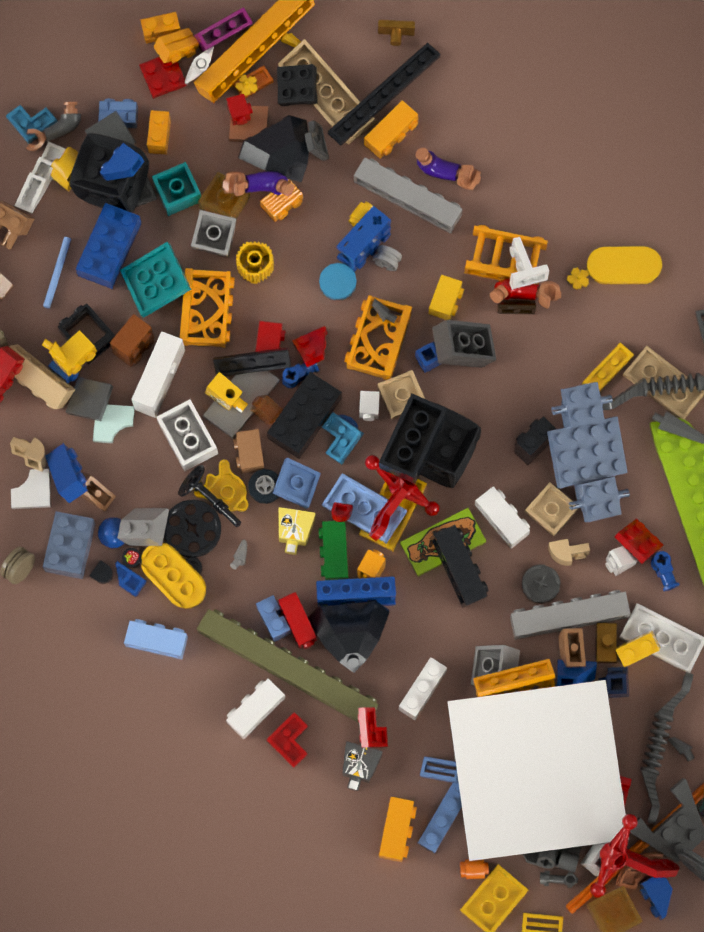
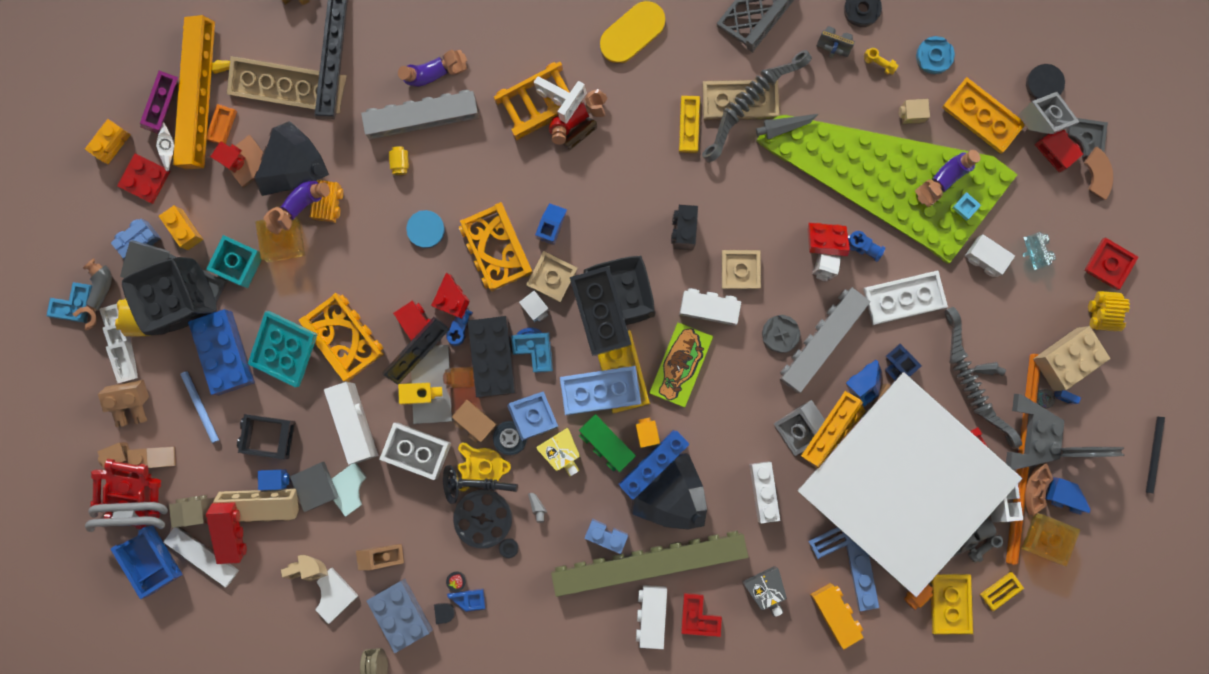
camera: 40 degrees left, 10 degrees up
yellow bar [42,339,67,364] -> none
blue brick [45,443,88,503] -> none
yellow brick [51,330,97,376] -> none
blue piece [98,518,125,548] -> none
blue slope [100,143,145,181] -> none
dark orange brick [110,314,154,367] -> none
light grey slope [117,508,169,546] -> none
light blue brick [124,619,188,659] -> none
yellow tile [141,543,206,609] -> none
light orange brick [154,28,199,63] -> none
light grey slope [191,210,237,258] -> none
yellow plant [235,75,258,96] -> none
yellow brick [236,241,274,284] -> none
black brick [277,64,317,106] -> none
red slope [278,592,317,649] -> none
dark grey tile [304,120,329,161] -> none
red tile [331,502,353,522] -> none
blue piece [336,205,391,272] -> none
red plate [358,707,388,748] -> none
light orange brick [364,100,418,159] -> none
red piece [365,455,440,541] -> none
dark grey bar [372,299,397,323] -> none
light grey wheel [373,245,402,271] -> none
yellow brick [428,274,465,320] -> none
black brick [430,525,489,608] -> none
dark grey brick [432,320,496,368] -> none
sand blue piece [547,382,630,522] -> none
tan brick [548,539,590,566] -> none
medium nougat slope [558,628,586,667] -> none
yellow plant [567,267,589,290] -> none
red piece [590,814,680,898] -> none
pearl gold tile [596,623,617,663] -> none
yellow brick [616,630,661,667] -> none

